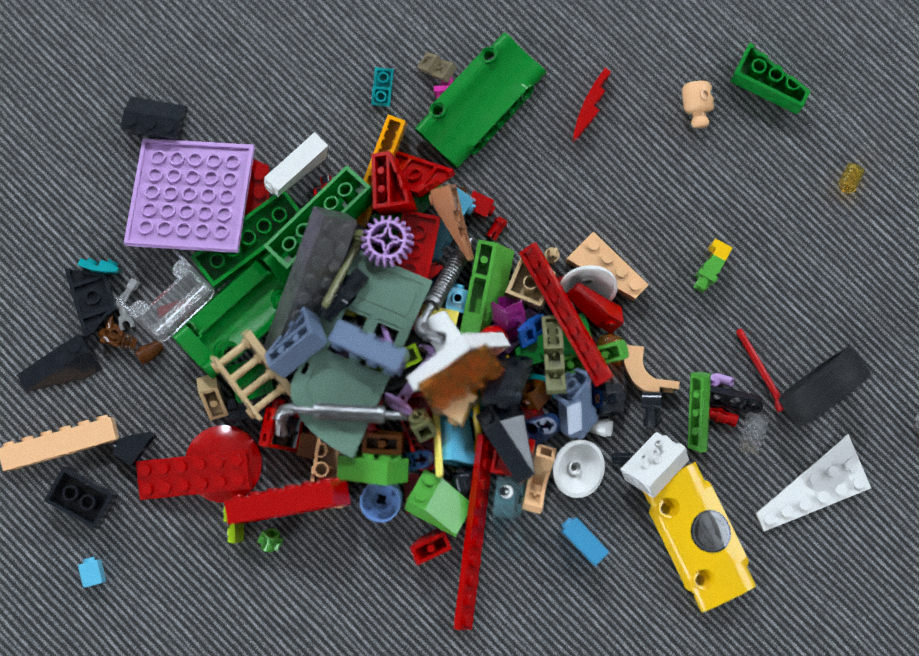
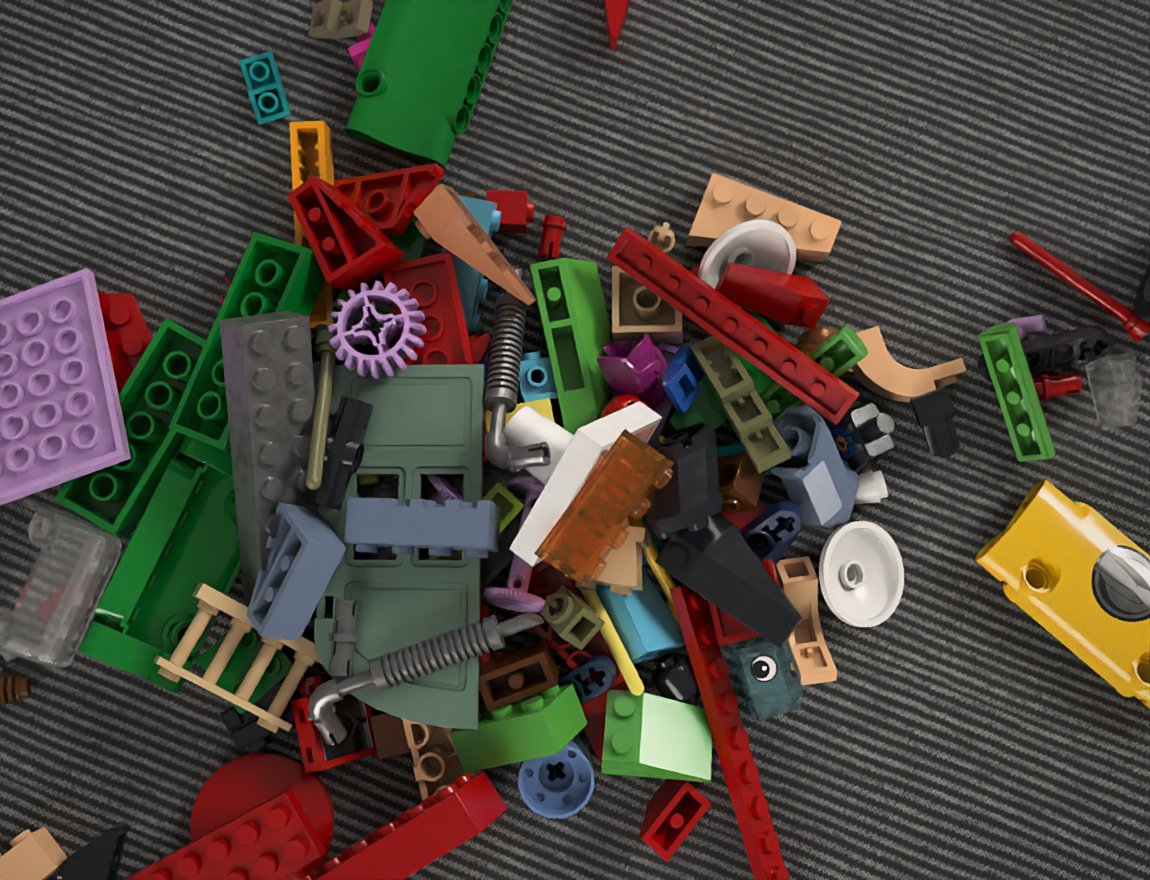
camera: 25 degrees left, 0 degrees up
reddish brown cone [135,339,165,365] -> none
tan slope [196,375,228,421] -> none
white slope [264,132,328,197] -> none
dark azure brick [560,517,609,566] -> none
white piece [612,432,689,498] -> none
bright green hips [693,238,733,293] -> none
none -> dark grey pin [328,599,360,676]

